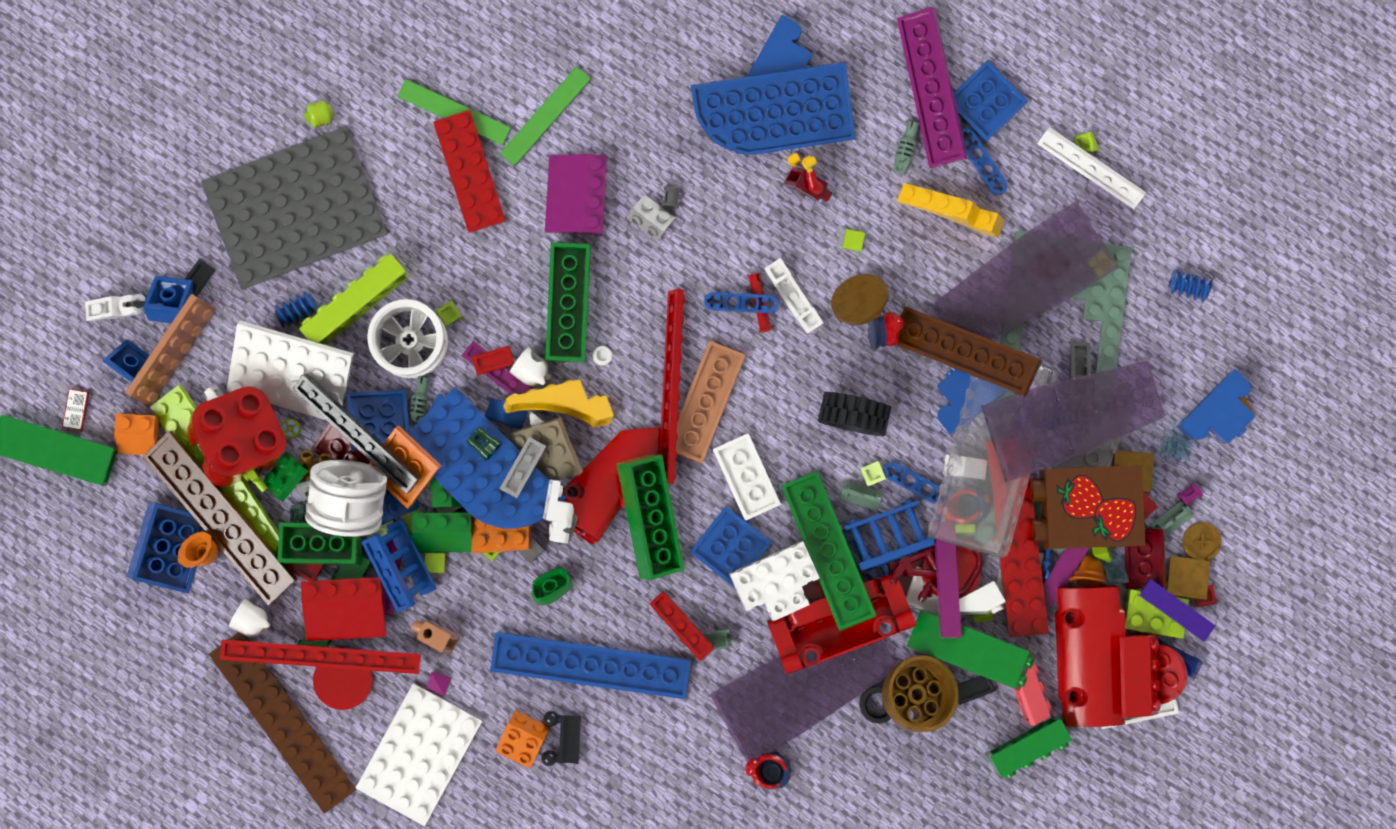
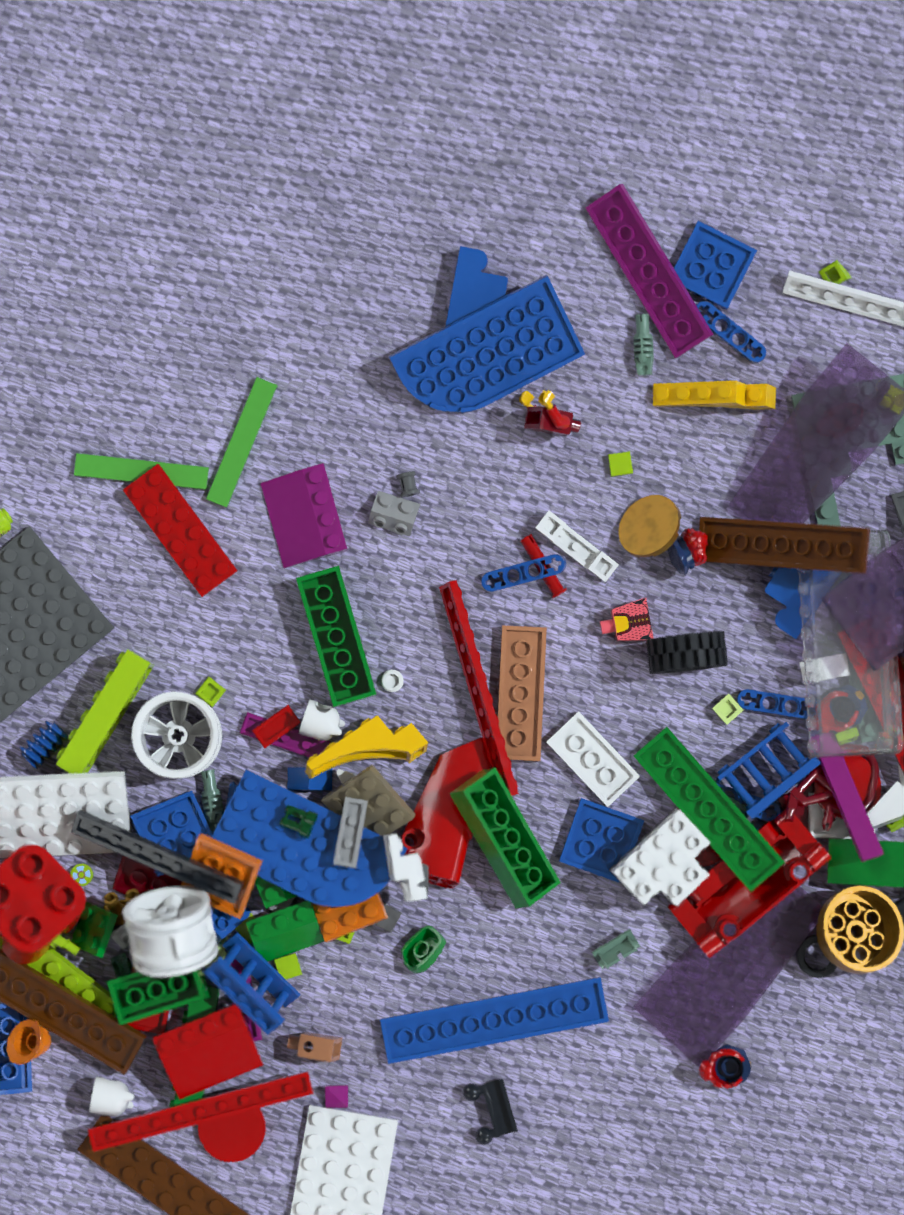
camera: 20 degrees left, 0 degrees up
orange bracket [496,710,550,768] -> none
red tile [649,591,715,662] -> none
sand green hinge [839,481,882,511] -> none
none -> torso [600,598,653,641]

